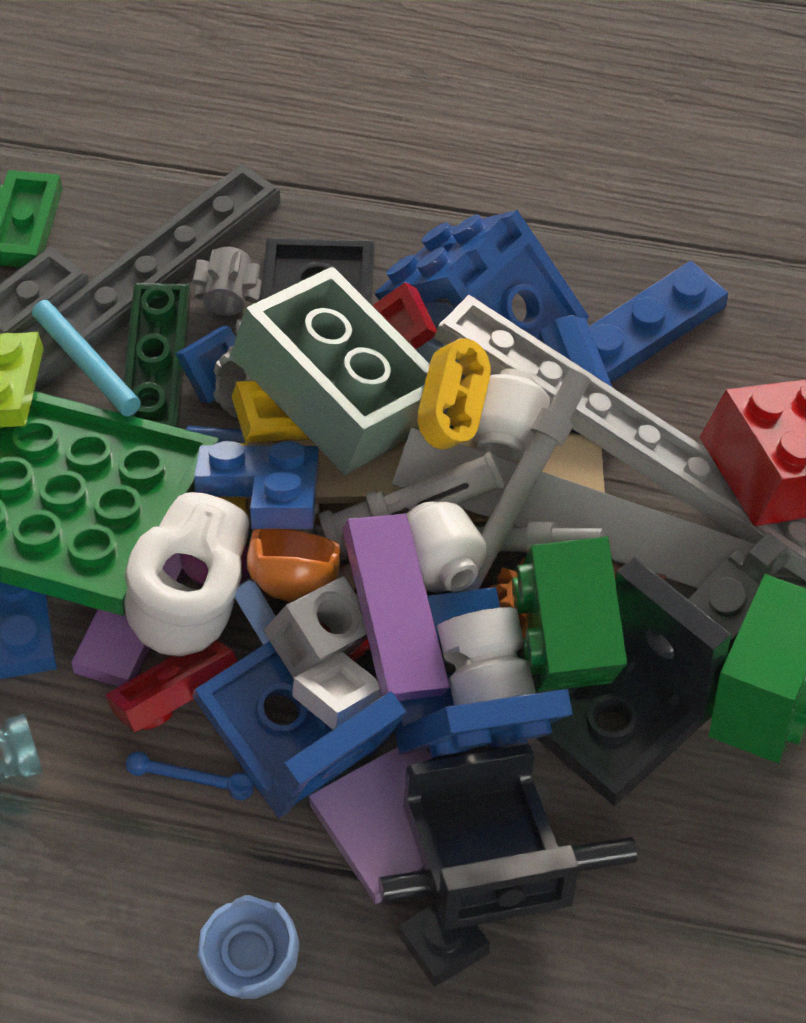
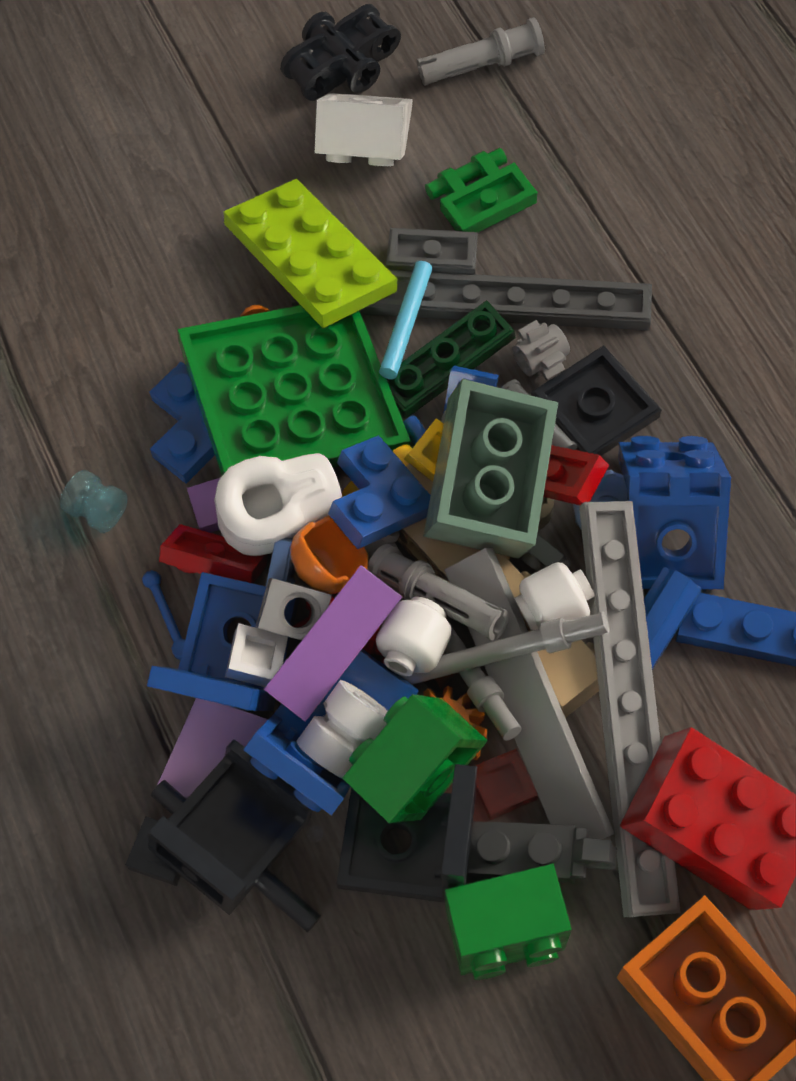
camera: 55 degrees right, 10 degrees up
light blue hair [197,895,300,999] -> none
yellow beam [417,338,491,450] -> none

